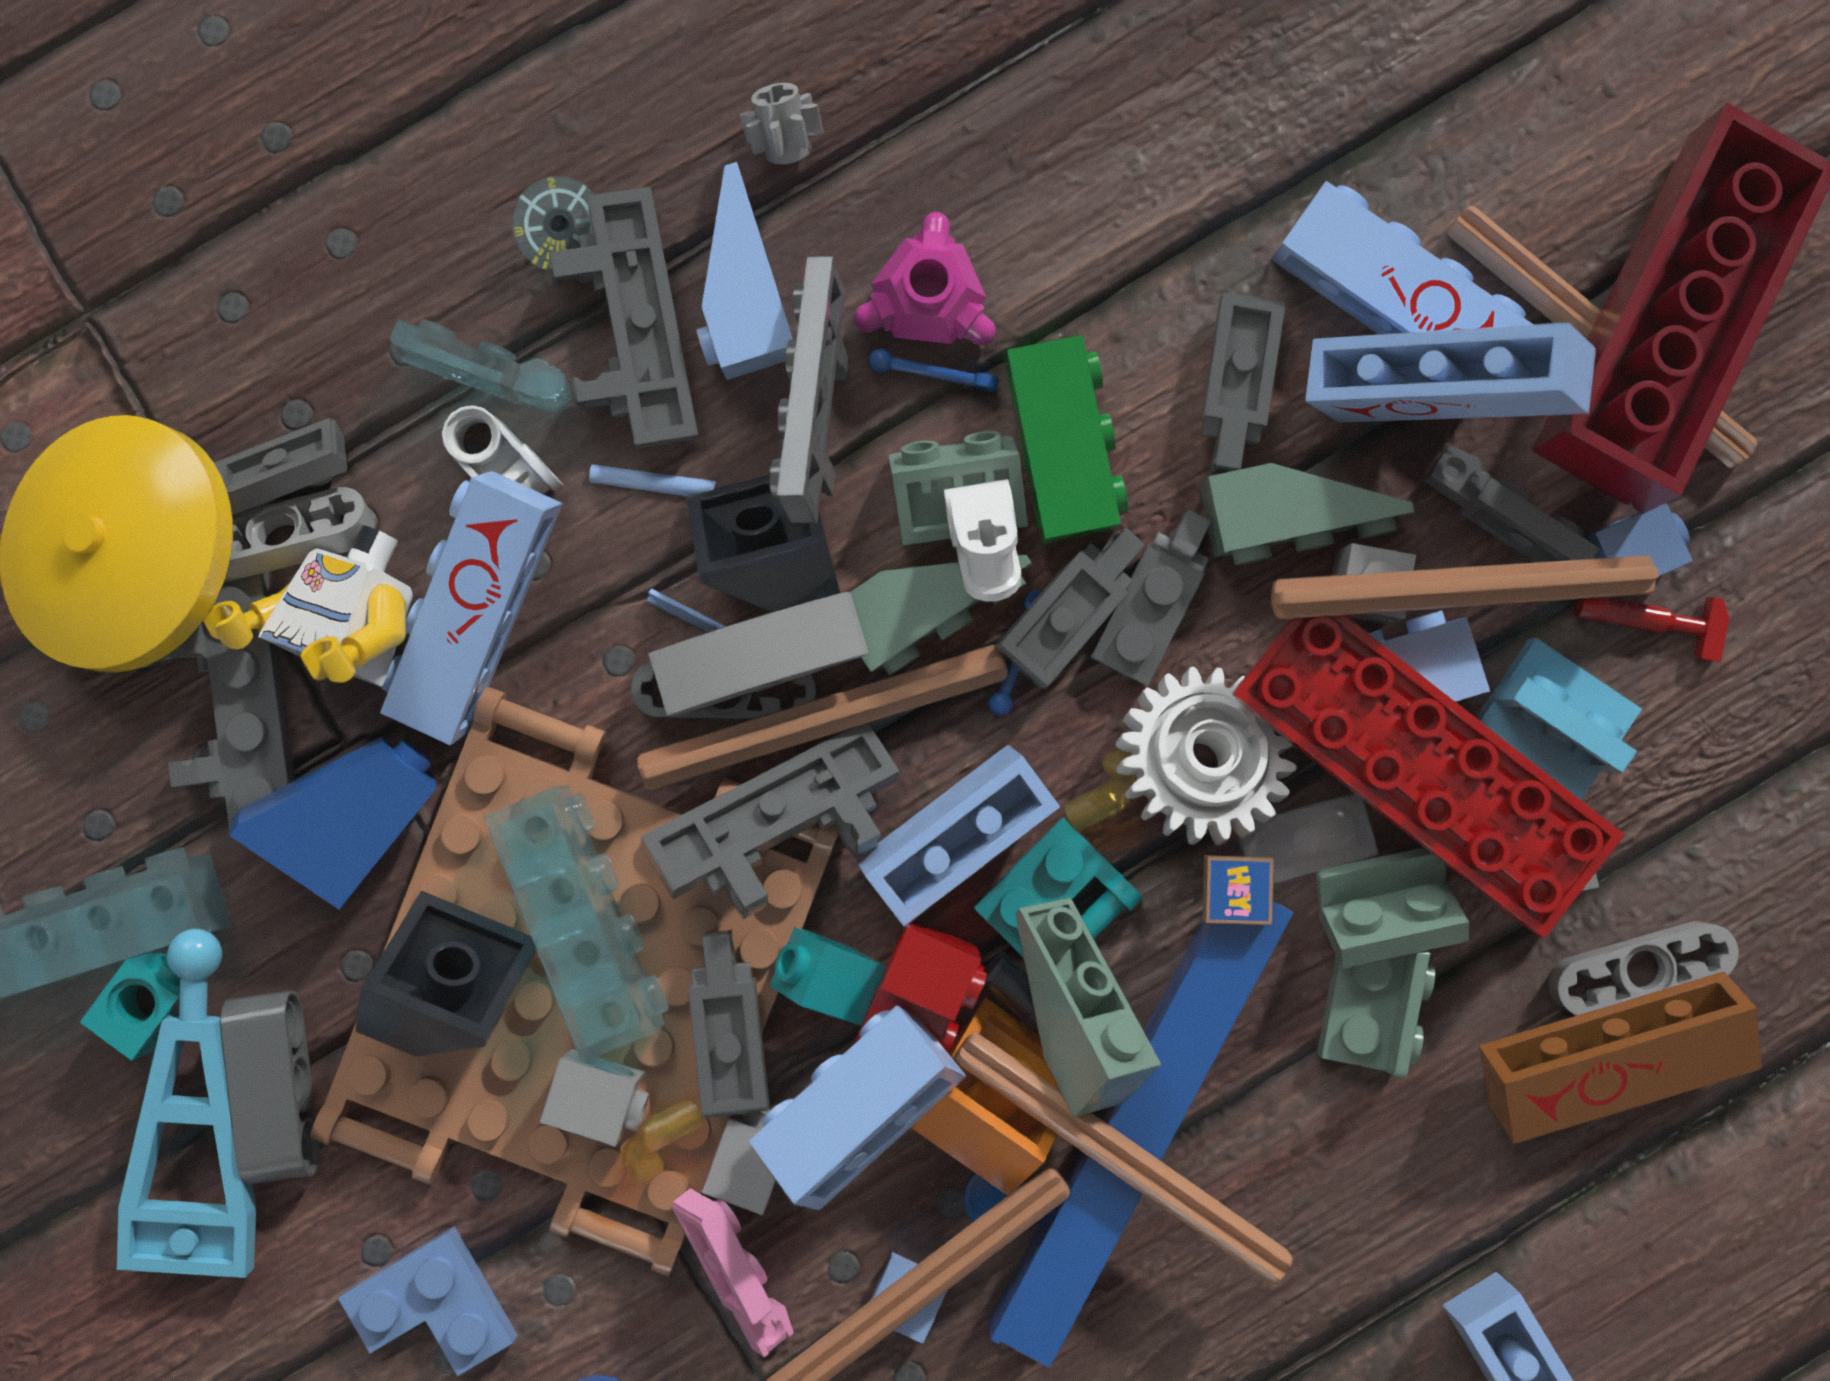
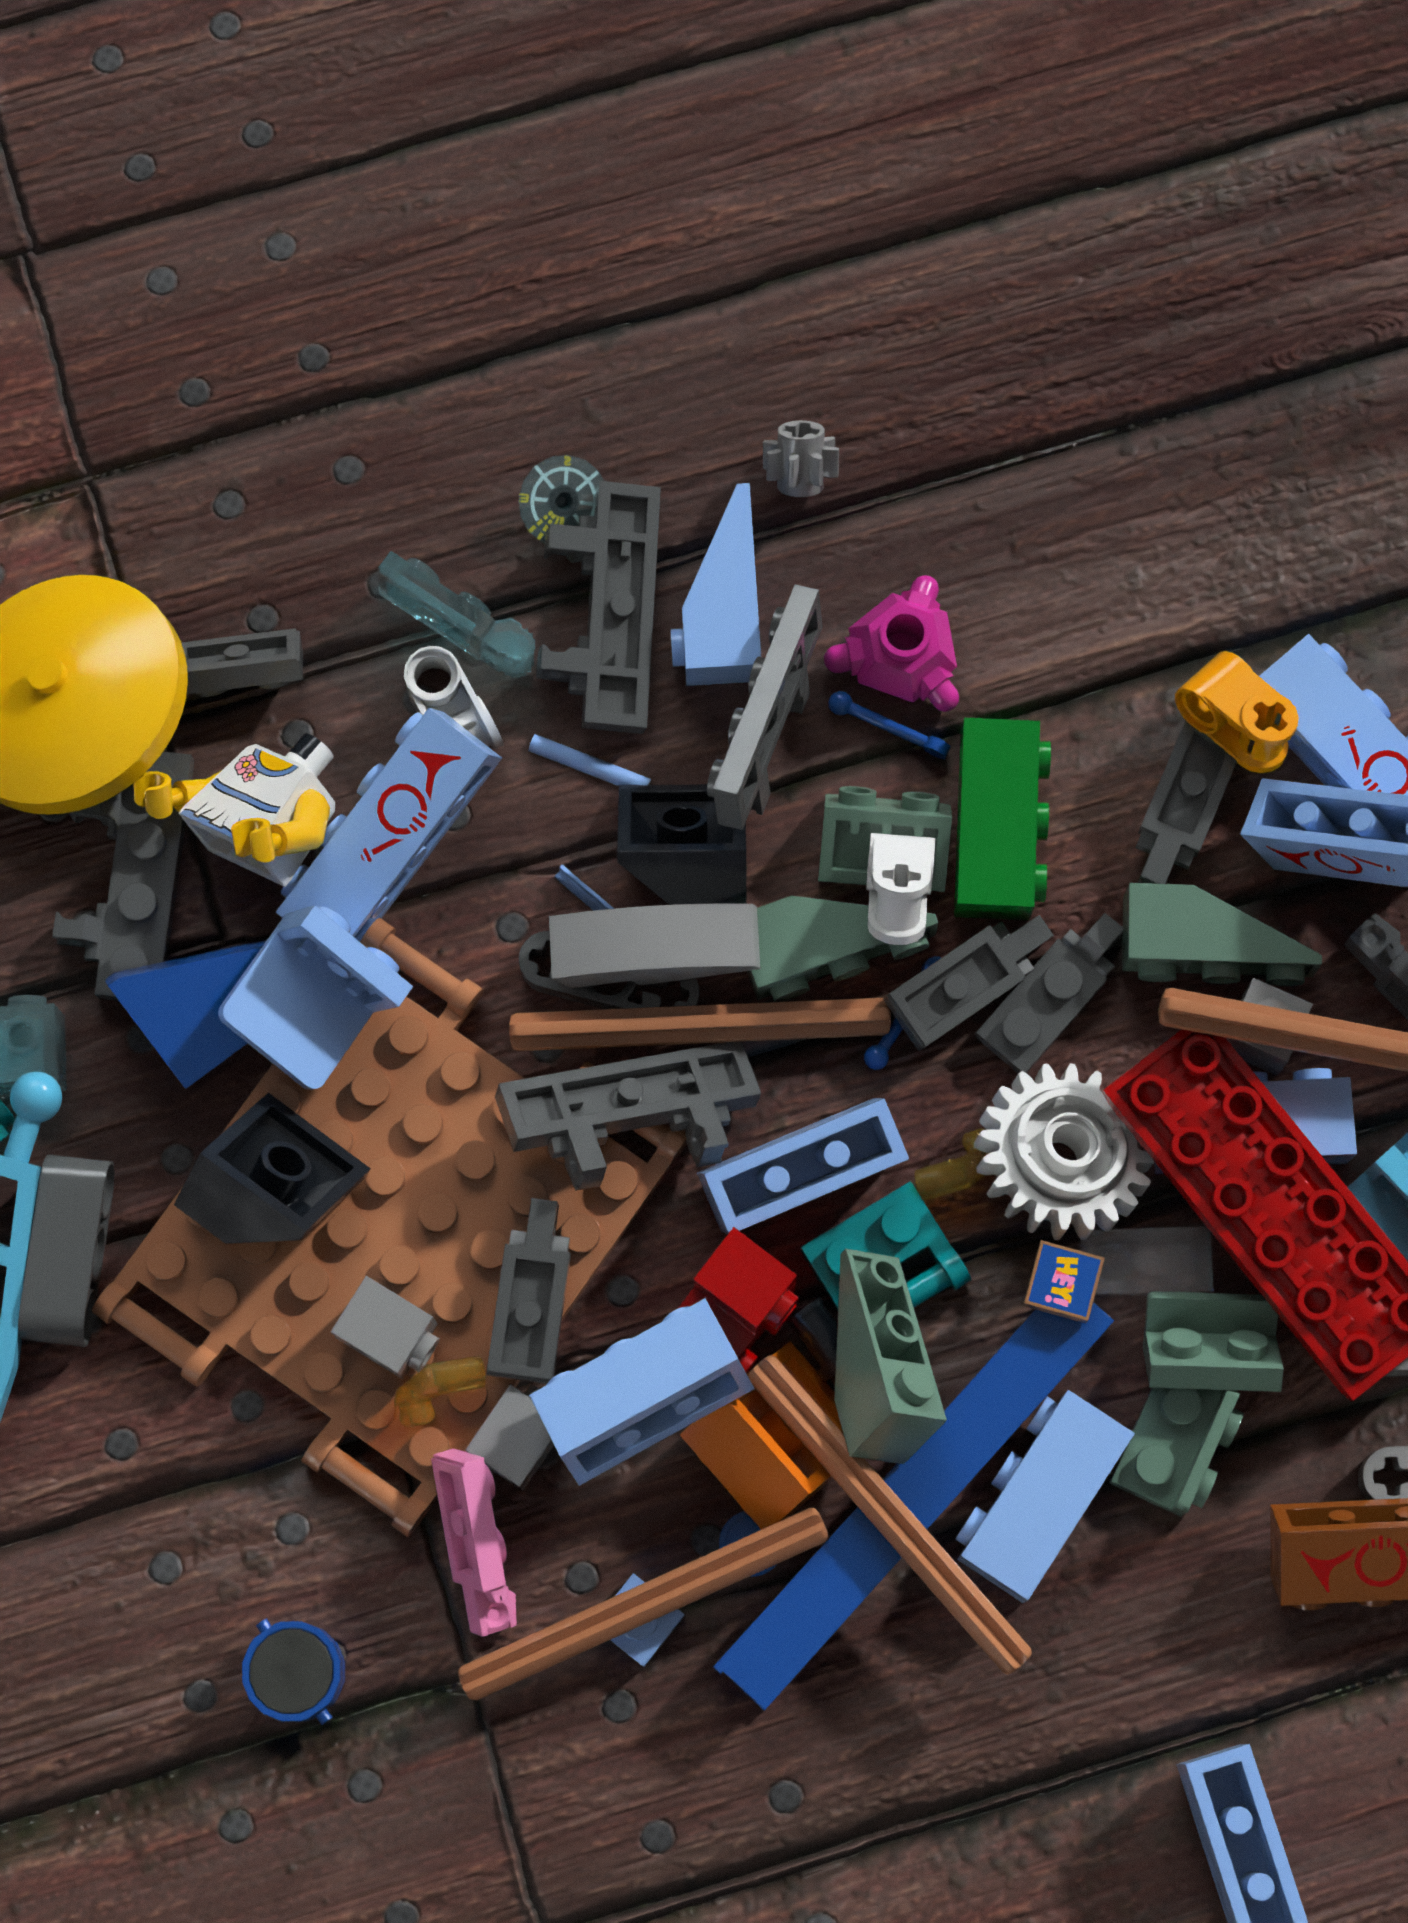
camera: 15 degrees right, 10 degrees down
light grey beam [223,487,375,583] -> none
medium blue plate [338,1226,518,1376] -> none
clear light blue brick [484,785,668,1063] -> none
teal brick [769,926,886,1026] -> none
none -> light blue bracket [218,905,413,1090]
none -> light blue brick [955,1390,1135,1603]
none -> light orange piece [1175,651,1299,773]

